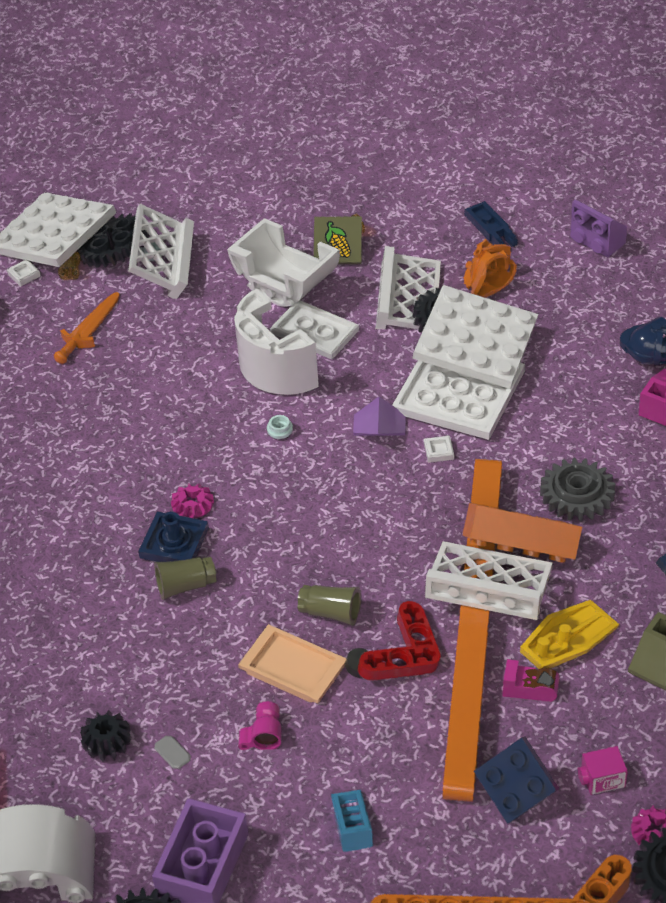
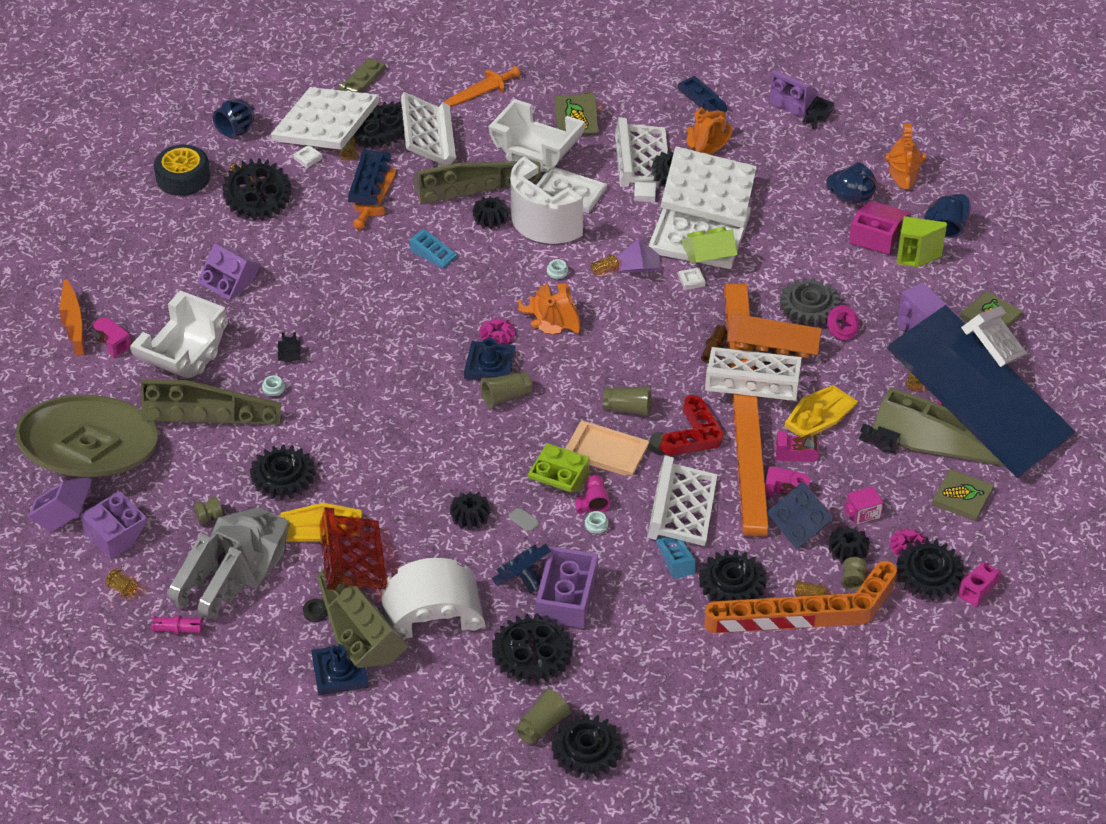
camera: 10 degrees left, 0 degrees up
none -> olive plate [339,58,385,93]
none -> dark blue hinge [348,149,392,205]
none -> dark azure slope [410,229,457,269]
none -> olive wedge [413,161,541,204]
none -> orange sword [443,66,521,107]
none -> black gear [472,196,509,229]
none -> dark blue plate [492,543,551,594]
none -> orange helmet [518,282,581,335]
none -> lime slope [527,443,590,492]
none -> light aqua plate [585,511,608,534]
none -> clear yellow pin [590,254,619,276]
none -> white tile [634,182,656,202]
none -> white fence [647,456,717,546]
none -> lime slope [681,226,737,264]
none -> black gear [699,550,766,602]
none -> reddish brown axle [701,324,727,363]
none -> dark pink leg [765,466,810,498]
none -> clear yellow pin [795,580,827,596]
none -> black plate [802,96,835,130]
none -> dark pink gear [826,305,859,341]
none -> black gear [828,525,870,564]
none -> olive wheel [842,557,867,591]
none -> black plate [859,424,901,454]

